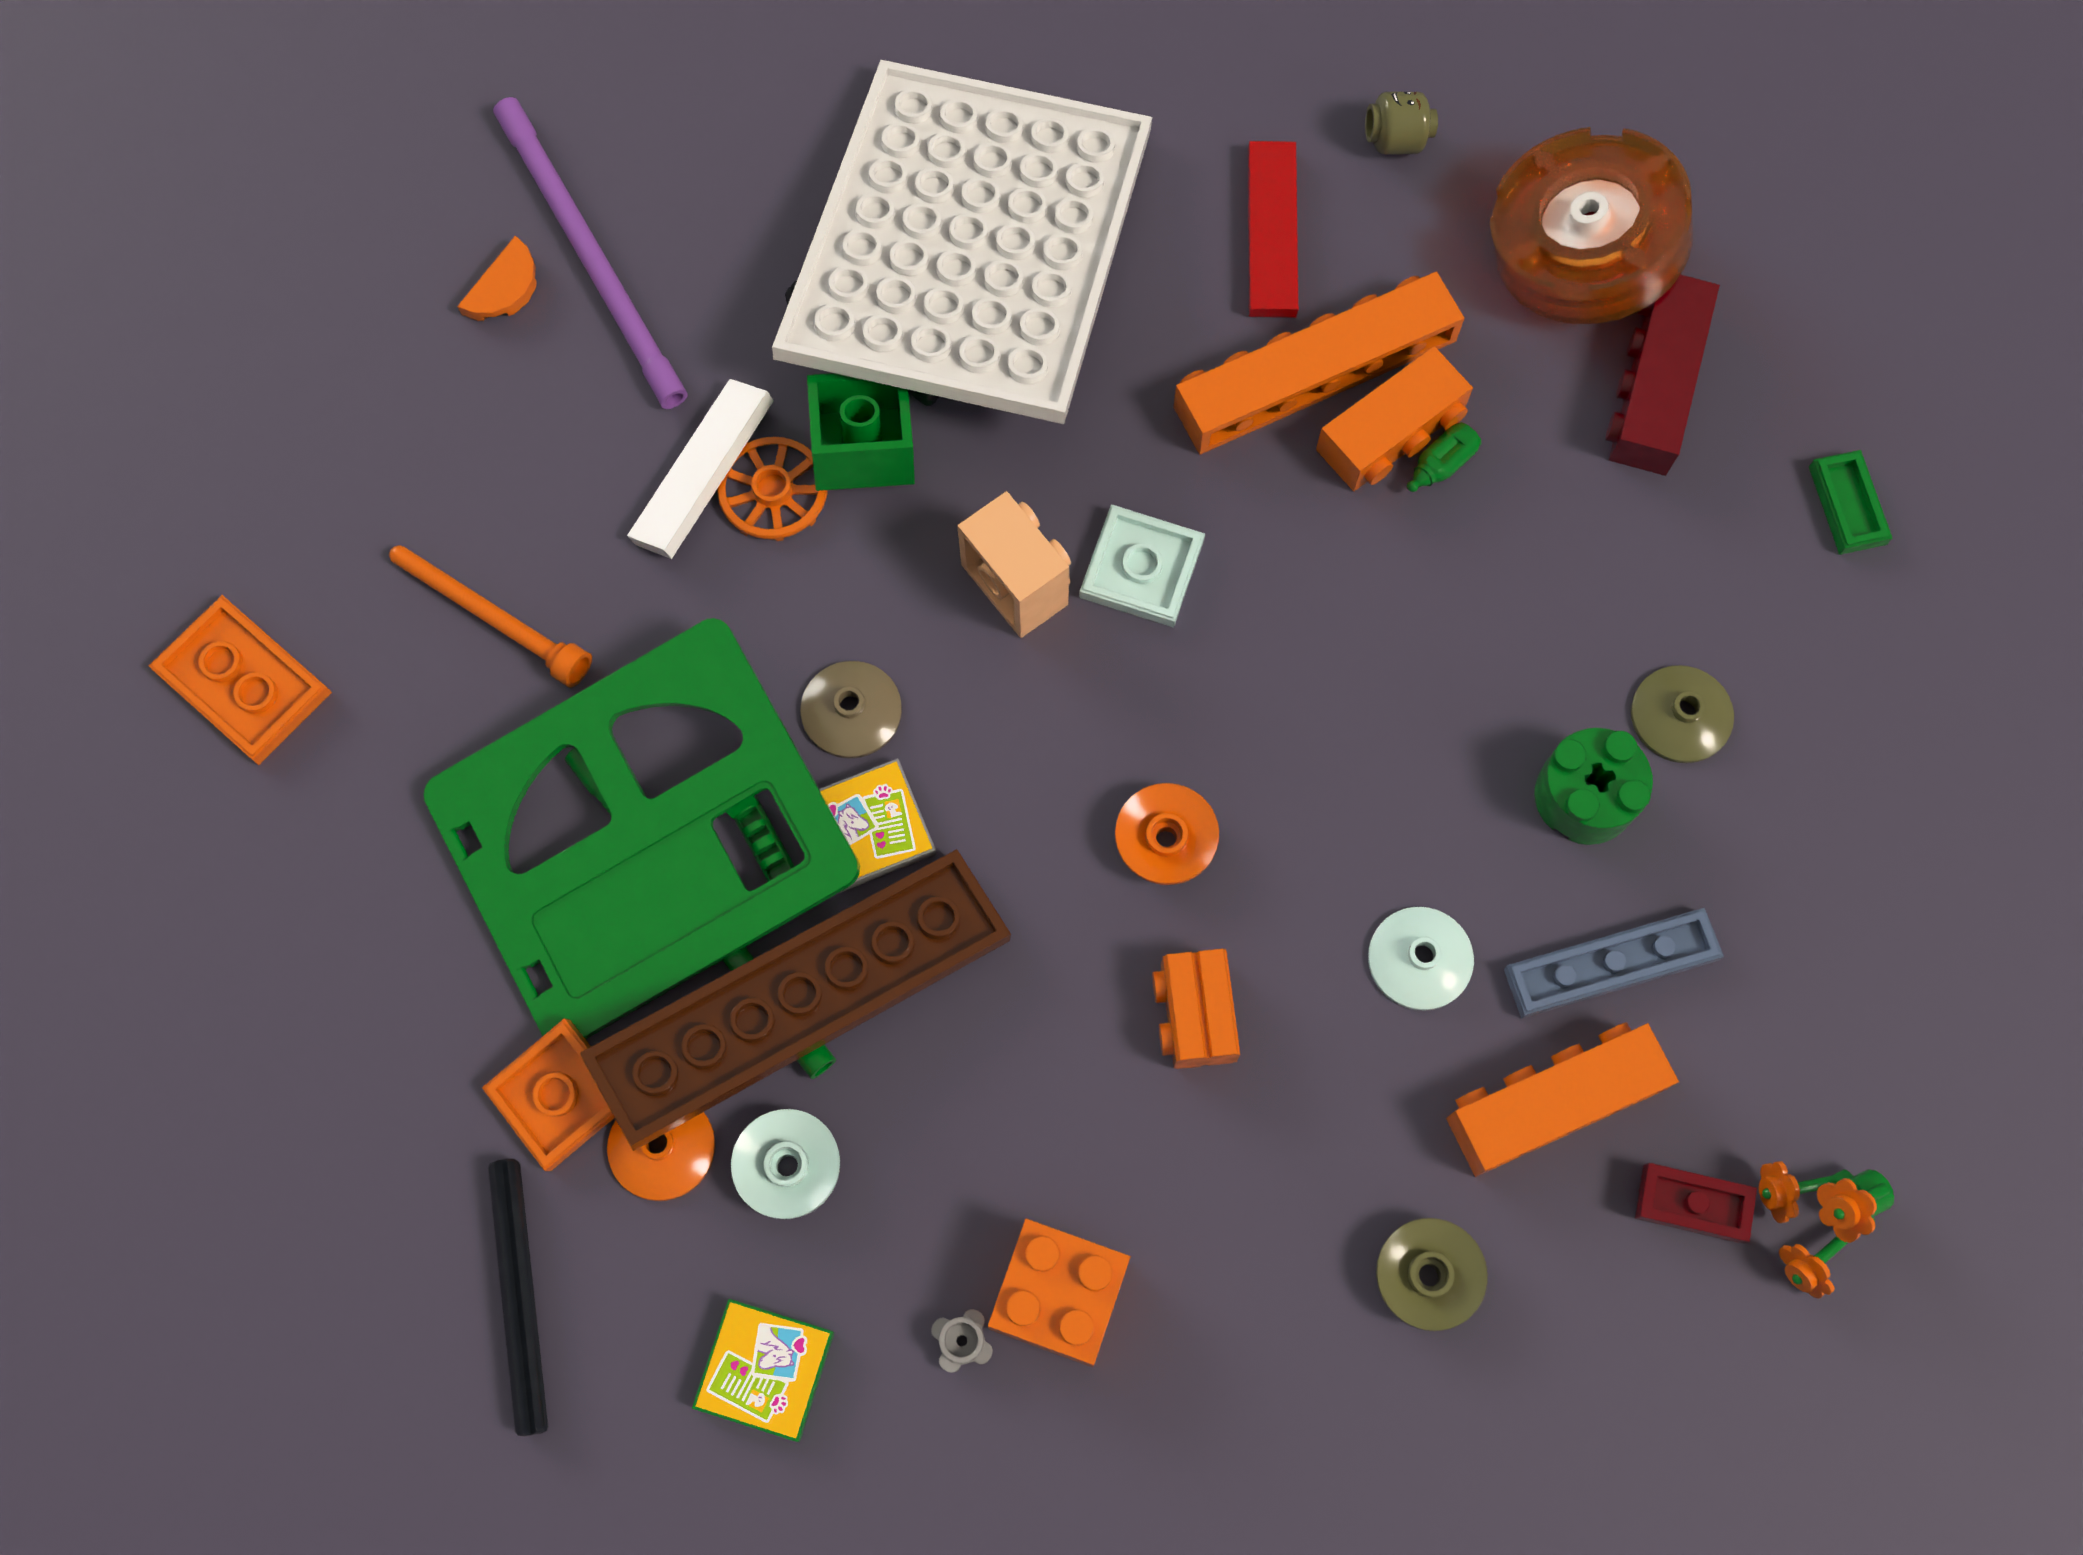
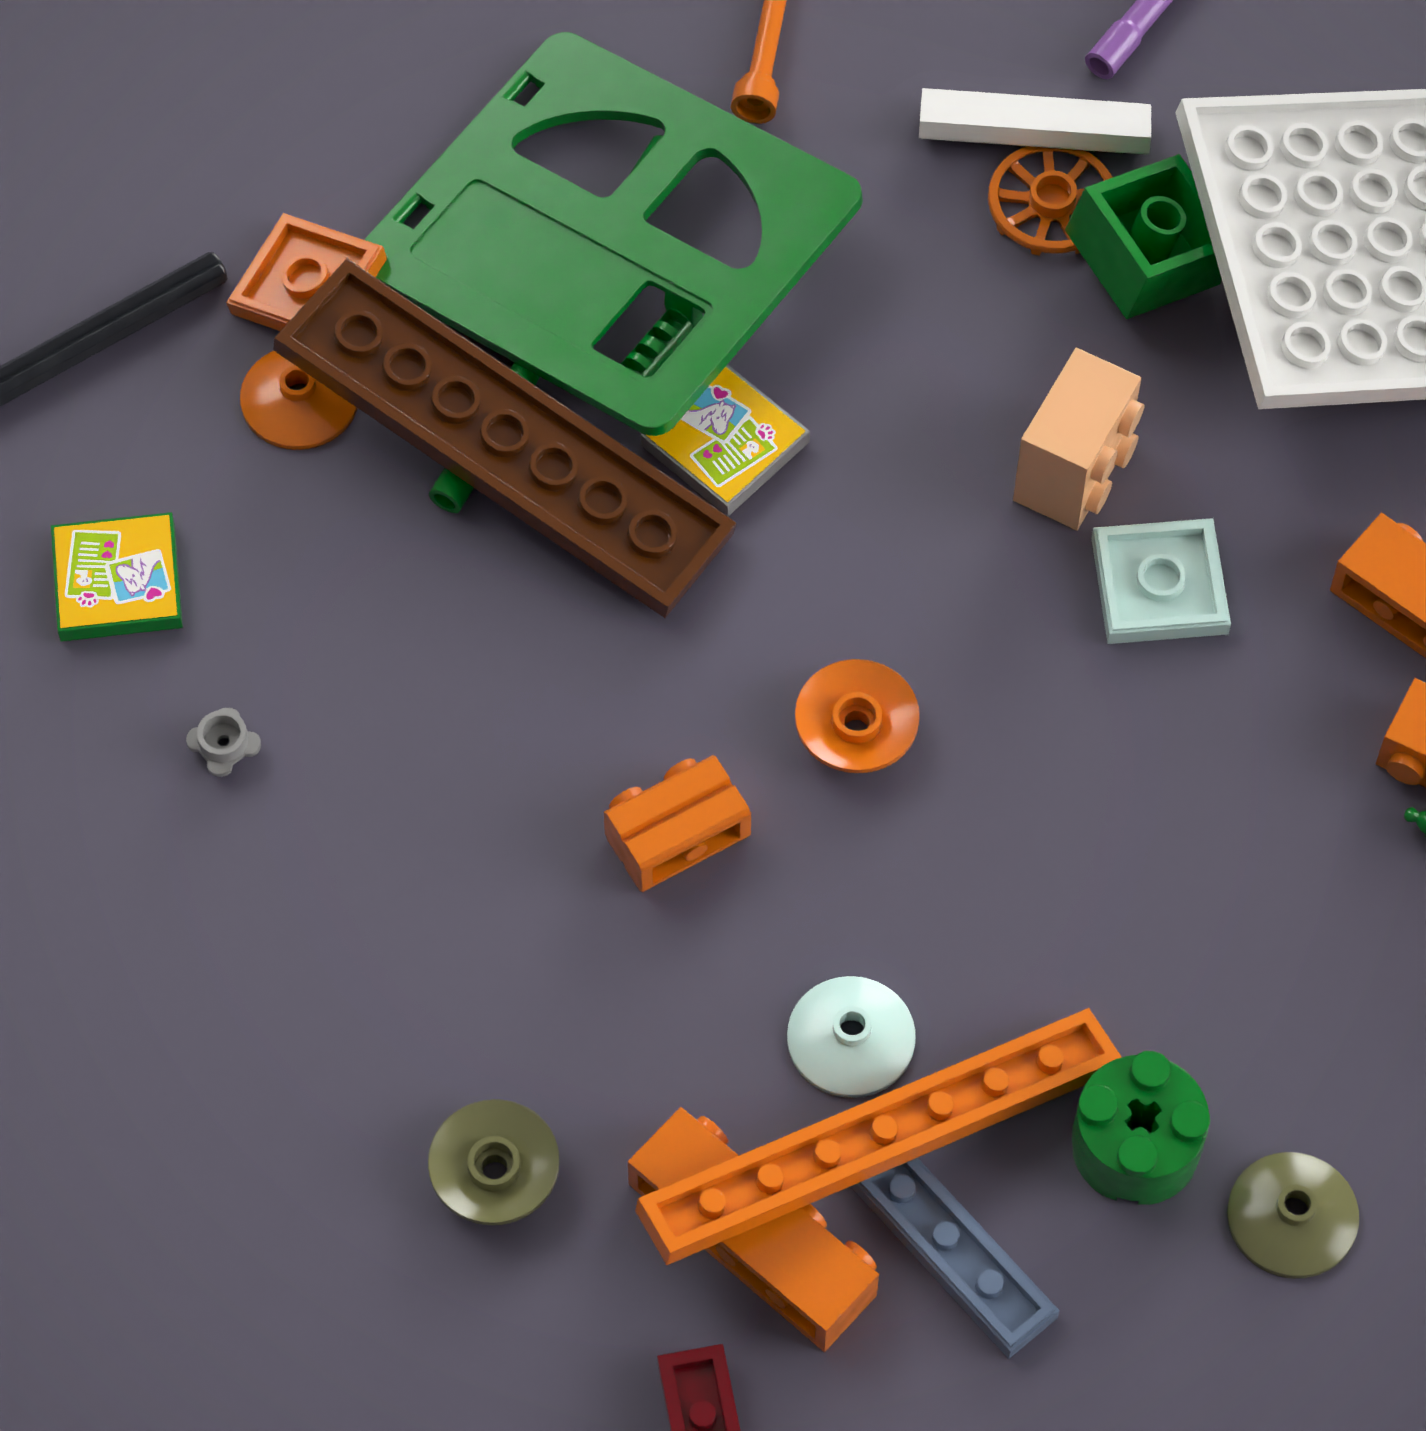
camera: 65 degrees right, 10 degrees down
light aqua dish [731,1109,840,1219] -> none
dark tan dish [800,661,902,758] -> none
orange brick [988,1218,1131,1368] -> none
none -> orange plate [635,1008,1121,1265]

